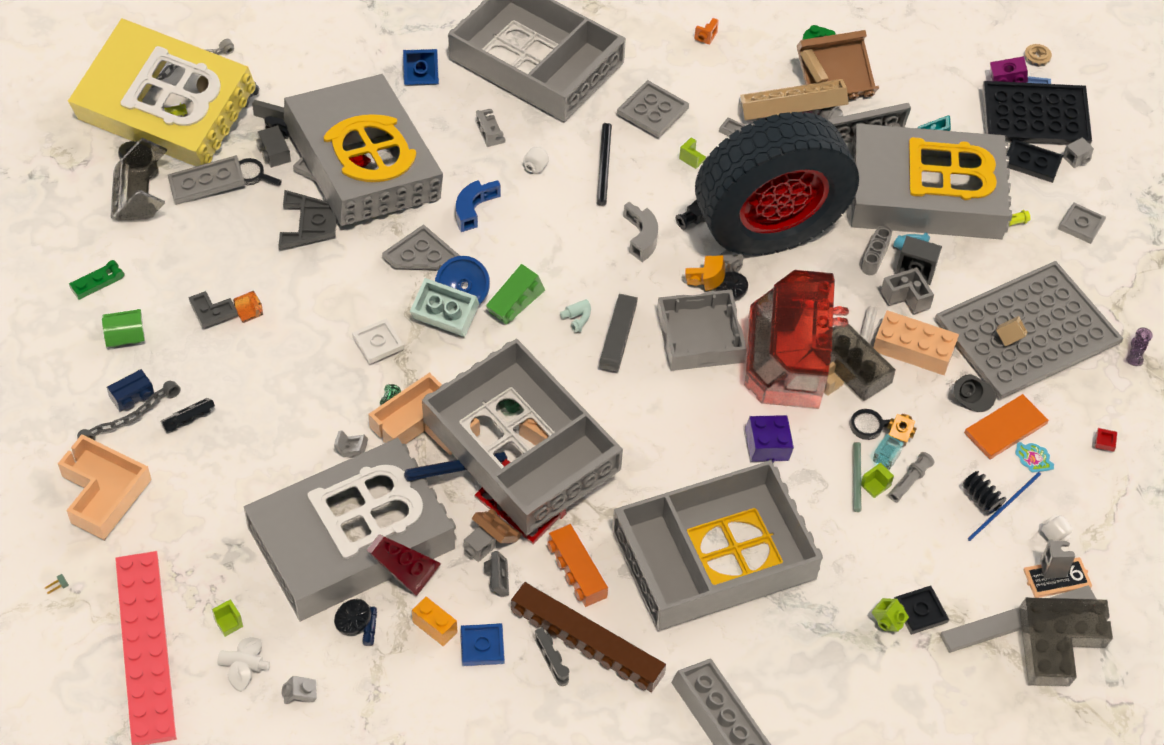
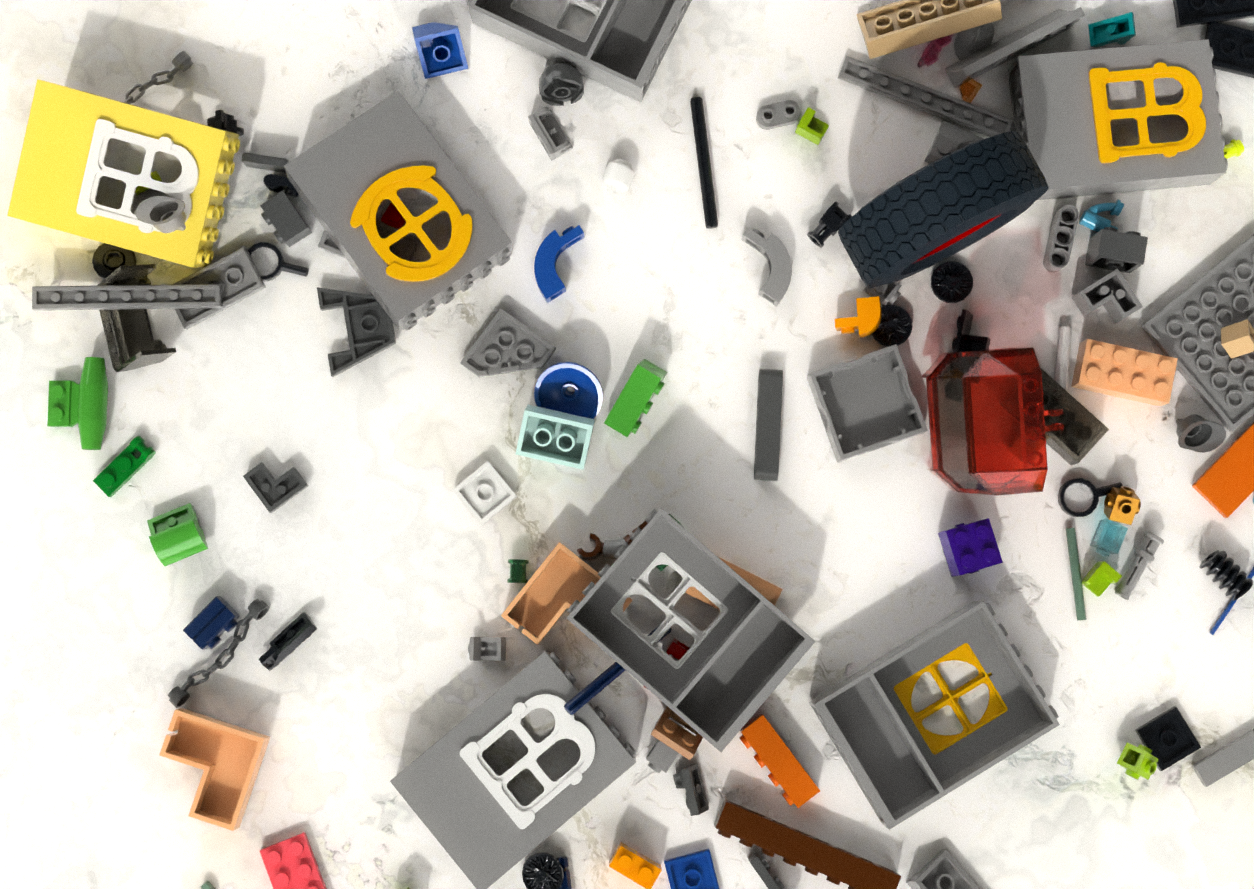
camera: 10 degrees left, 30 degrees up
clear orange panel [233,290,263,323] -> none
dark red wing [366,534,441,596] -> none
light aqua plant [560,299,591,332] -> none
light grey plate [617,80,689,138] -> none
none -> light grey tile [32,284,222,311]
none -> bright green plate [47,357,108,450]
none -> light grey piece [135,196,186,234]
none -> dark grey cylinder [539,62,584,106]
none -> light grey plate [756,100,801,130]
none -> black wheel [931,261,973,303]

